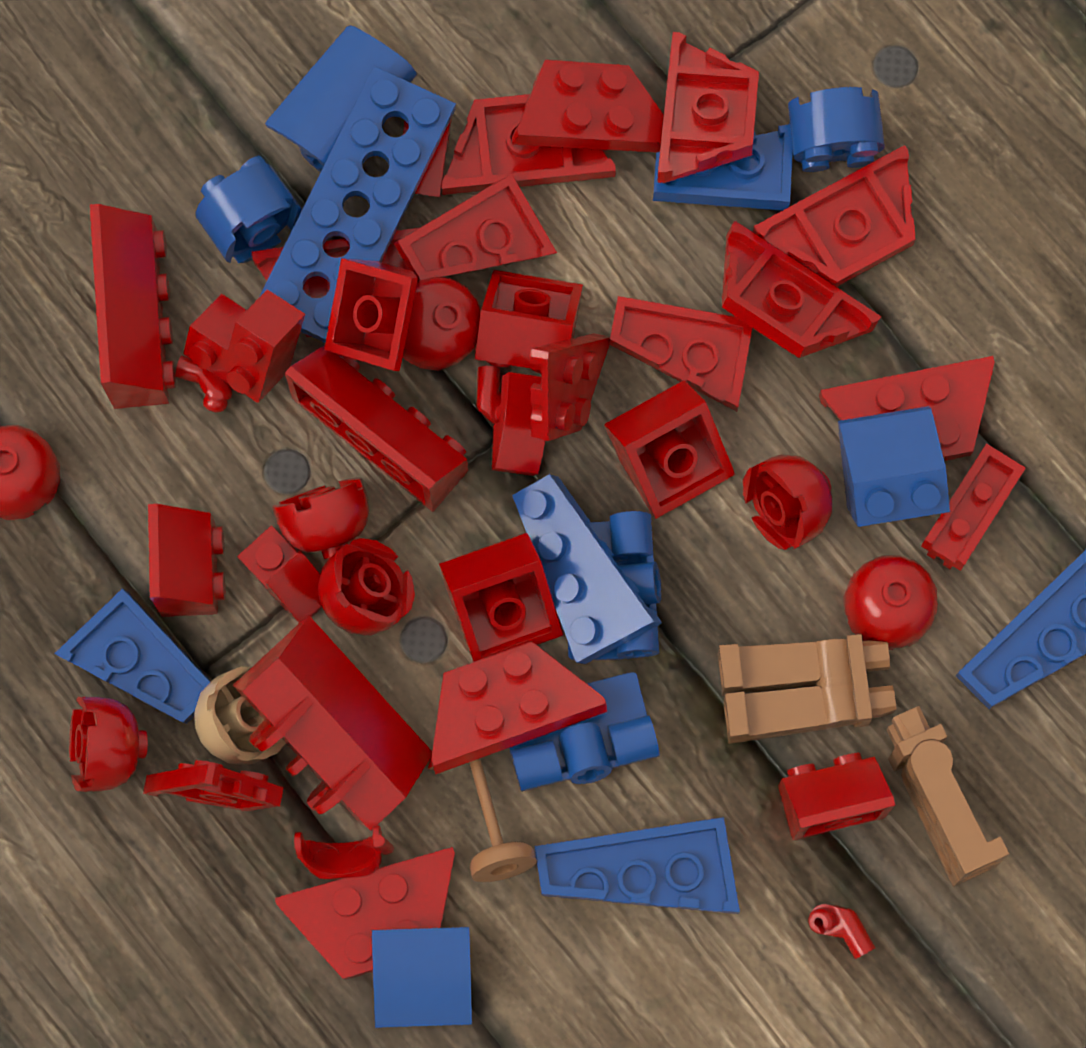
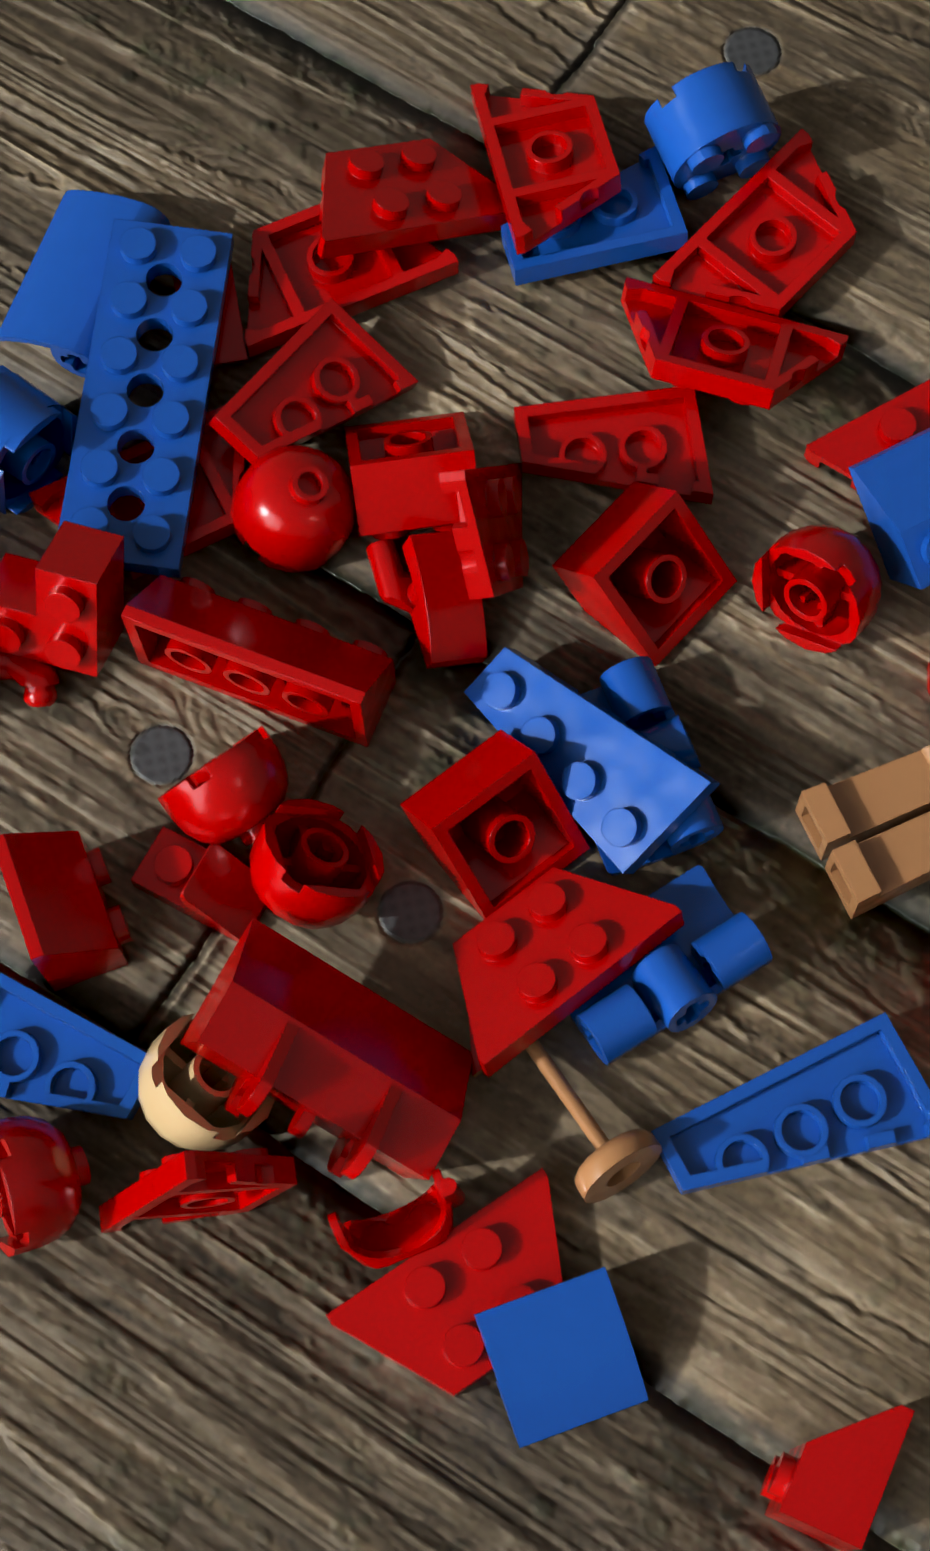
camera: 15 degrees left, 5 degrees down
red slope [324,258,418,371] -> none

